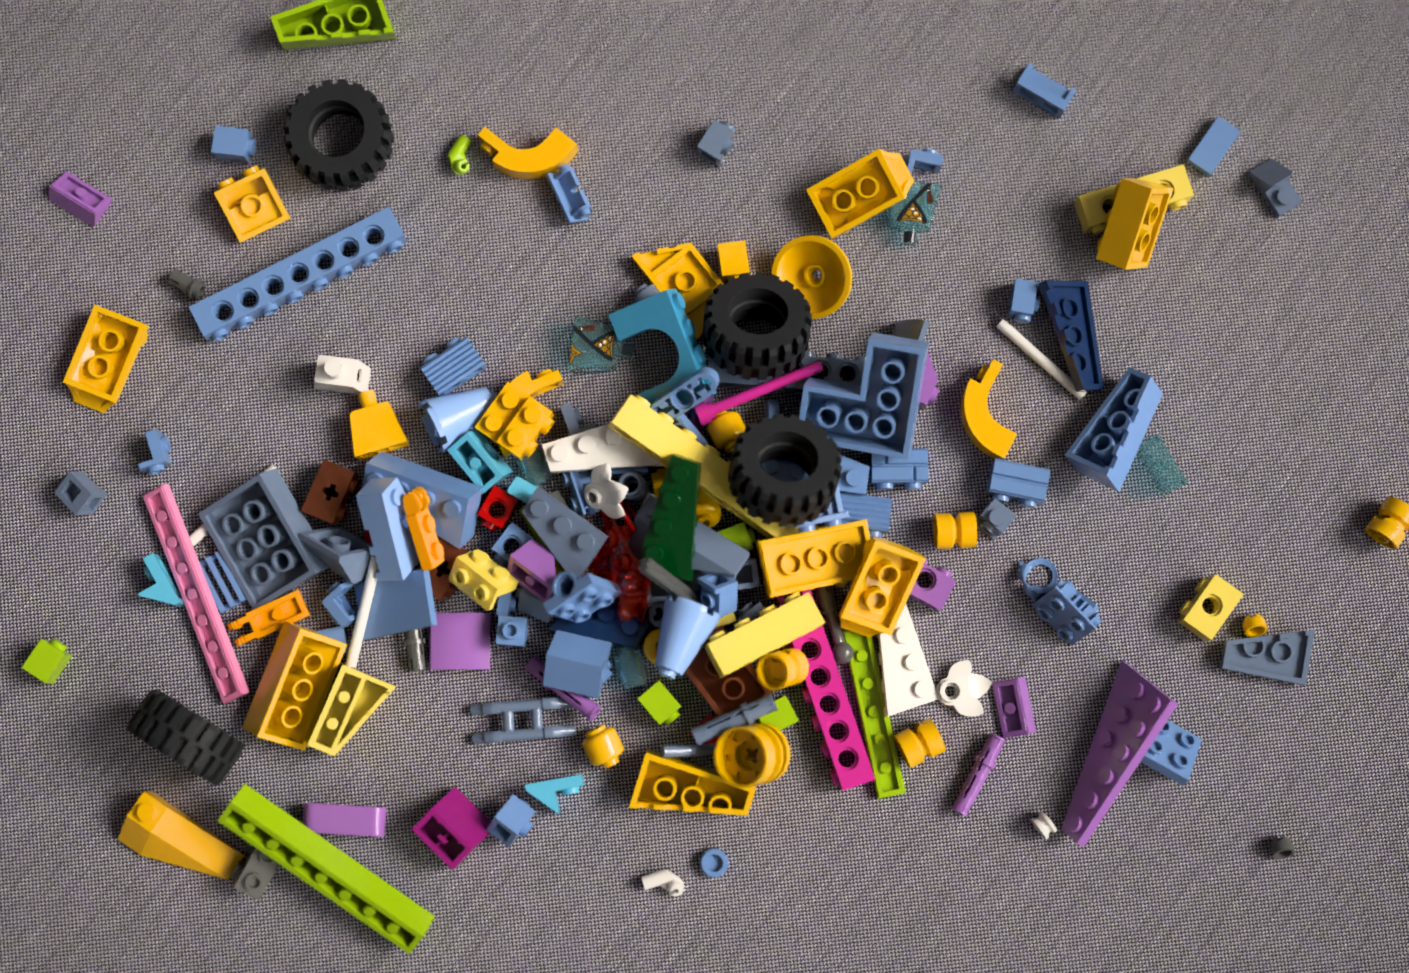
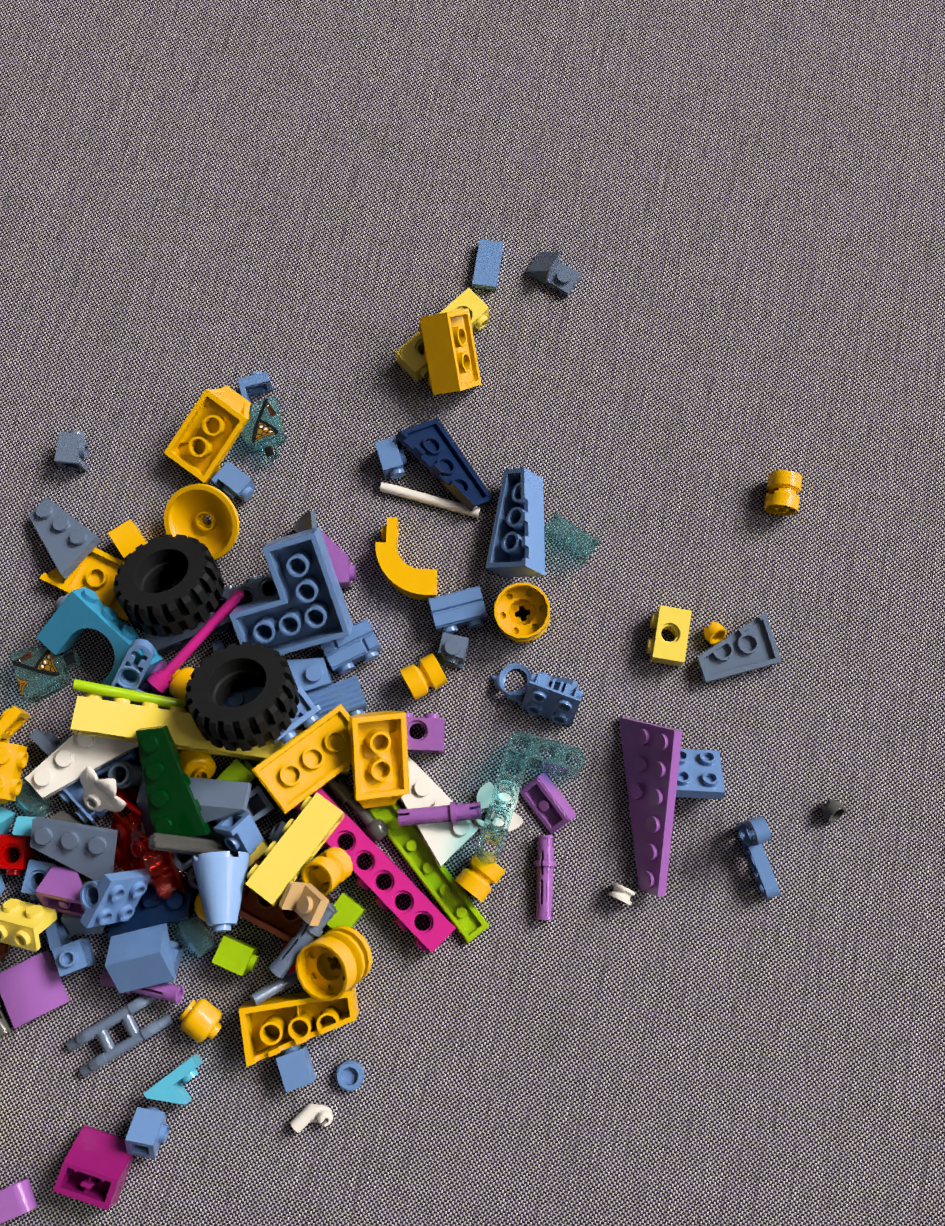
camera: 20 degrees left, 5 degrees down
medium blue hinge [1013,63,1077,119] -> none
none -> sand blue wing [28,497,102,579]
none -> lime bar [72,679,186,708]
none -> medium blue brick [211,461,256,502]
none -> medium blue brick [275,1045,317,1092]
none -> tan bracket [279,881,329,926]
none -> medium lavender pin [398,801,482,827]
none -> clear light blue beam [476,731,585,864]
none -> yellow wheel [494,583,550,643]
none -> medium blue beam [736,816,780,900]

